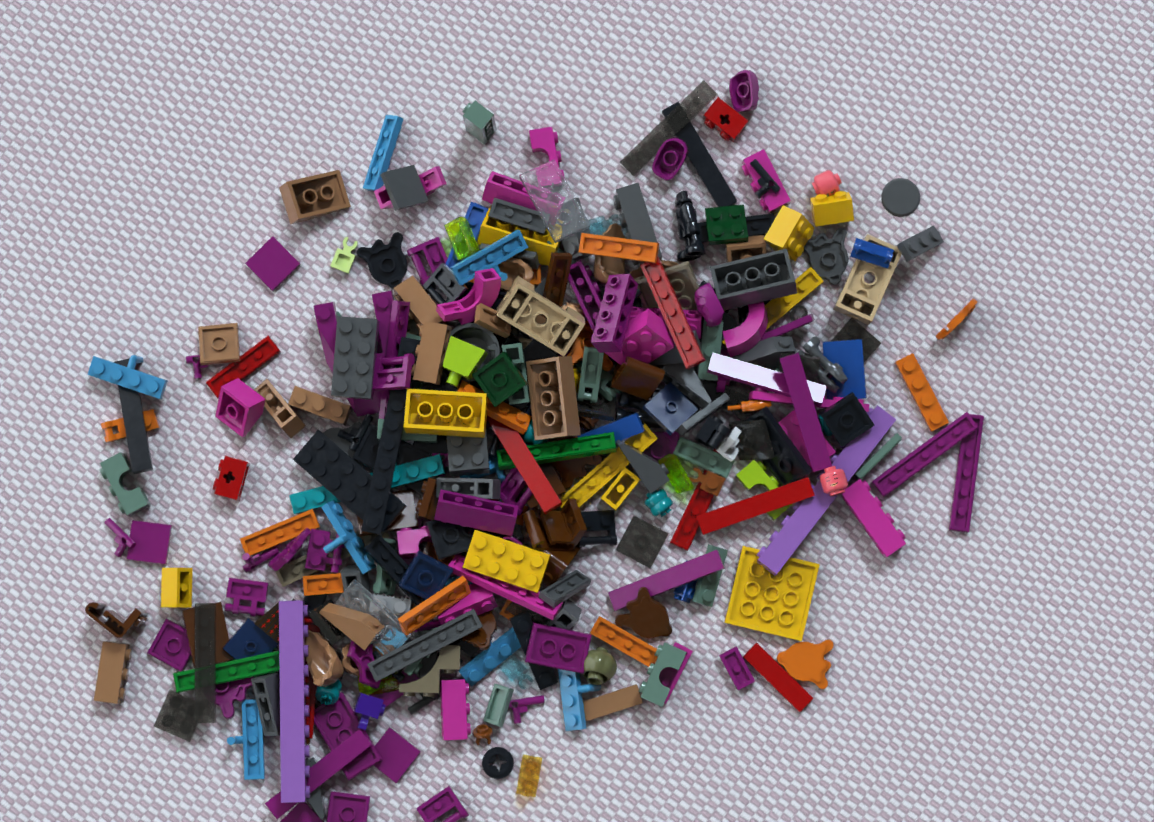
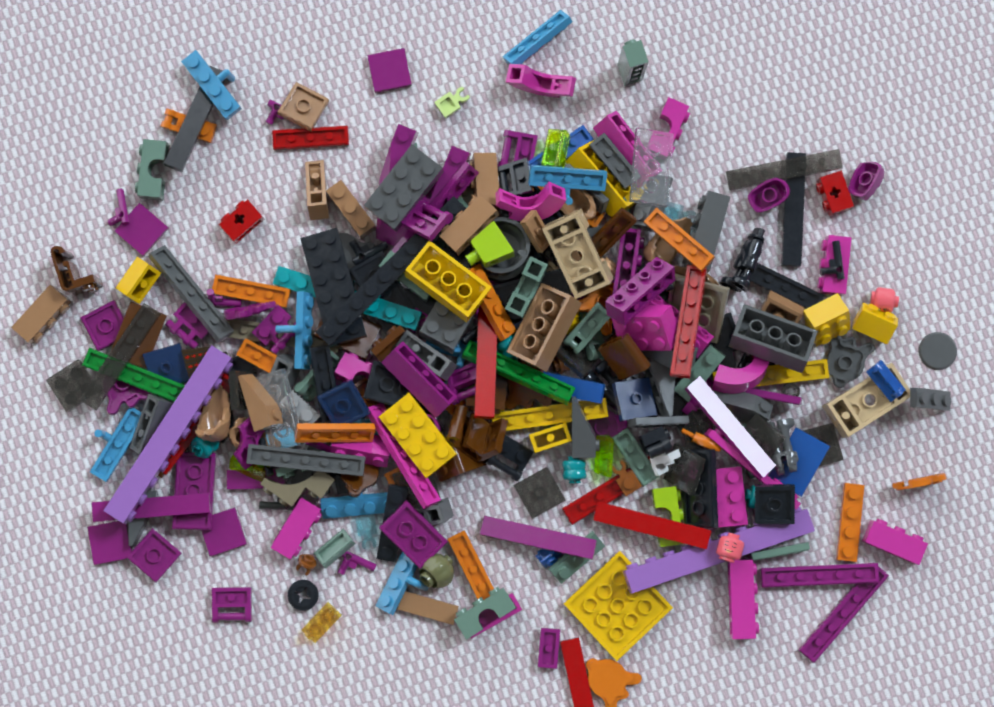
camera: 30 degrees right, 0 degrees up
dark pink slope [215,378,266,438] -> none
medium nougat slope [279,170,351,224] -> none
dark purple brick [354,693,386,730] -> none
black tile [357,232,408,290] -> none
dark grey tile [380,165,429,211] -> none
dark green plate [472,351,528,407] -> none
dark grey tile [538,570,591,608] -> none
reddish brown tile [615,587,672,638] -> none
magenta piece [694,283,724,327] -> none
dark green plate [705,204,748,245] -> none
magenta tile [780,353,832,472] -> none
none -> dark grey plate [148,245,234,343]
none -> dark pink brick [861,518,928,565]

